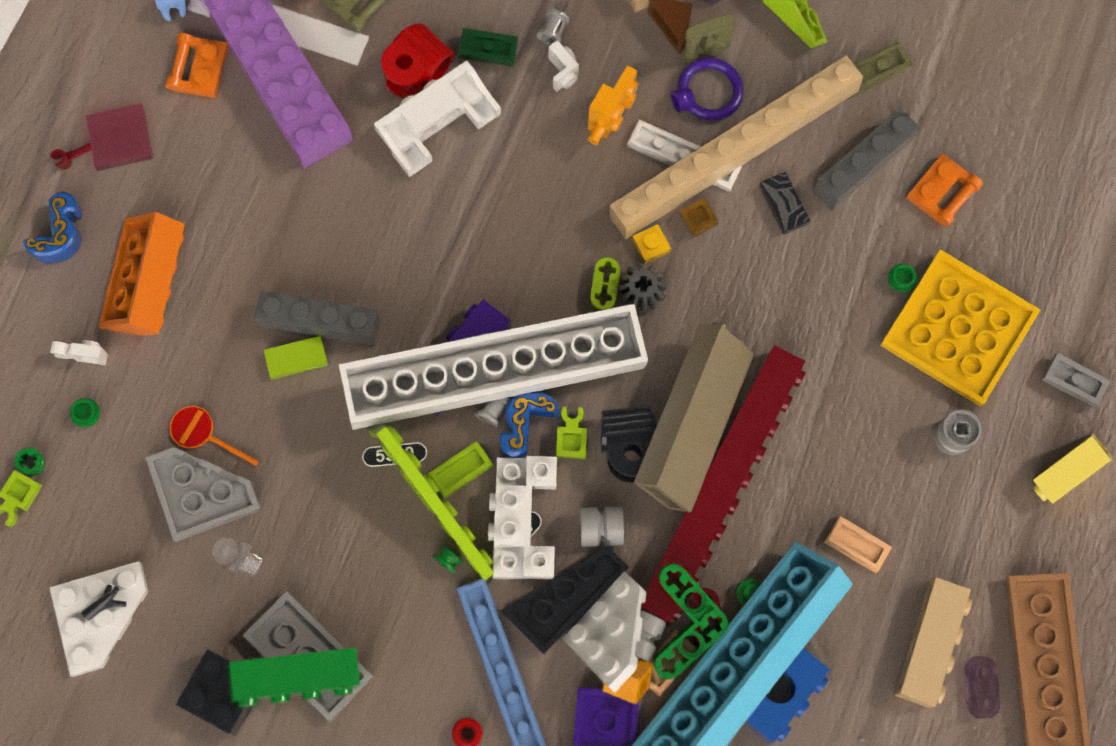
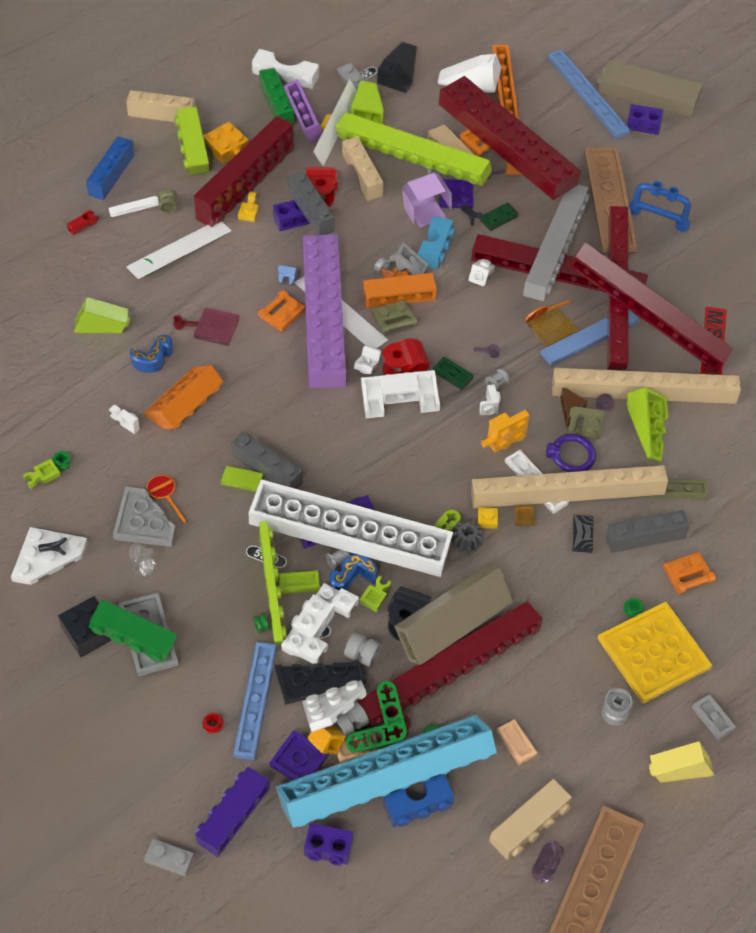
camera: 30 degrees right, 20 degrees down
green plate [70,398,101,428] -> none
none -> white bracket [354,345,381,374]

